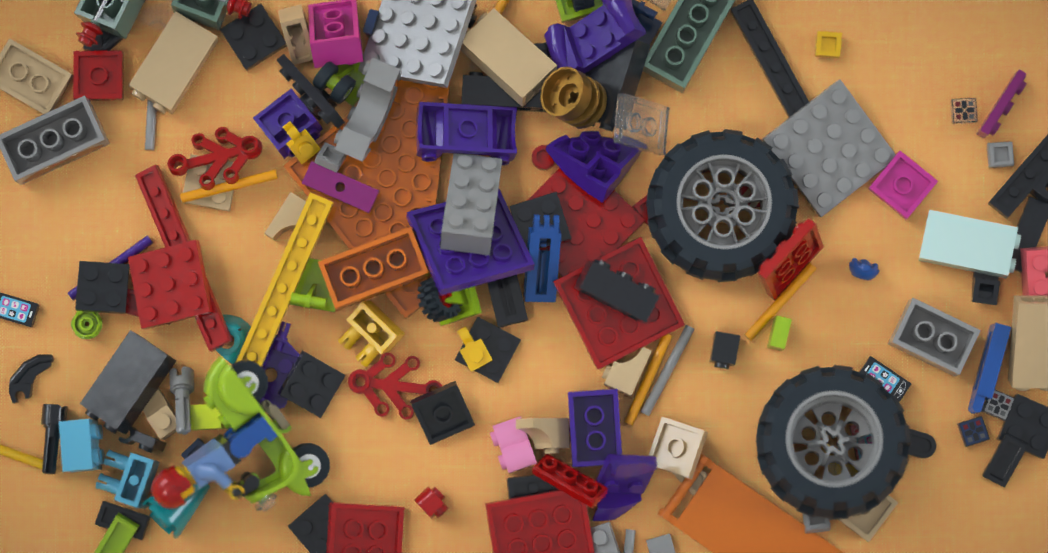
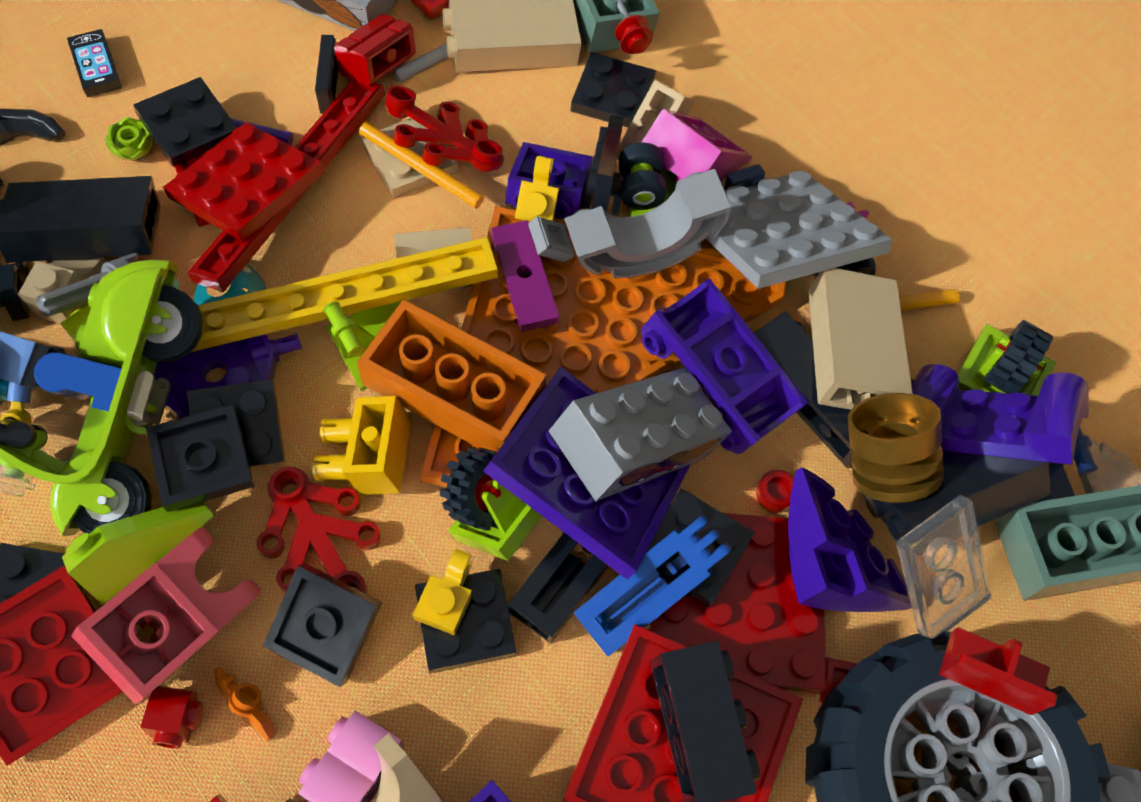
camera: 40 degrees right, 20 degrees down
none -> lime slope [62,502,214,605]
none -> coral brick [71,527,261,704]
none -> black plate [146,404,255,512]
none -> orange piece [214,667,276,741]
none -> black tile [315,35,339,114]
none -> red brick [334,13,416,86]
none -> red panel [939,627,1057,715]

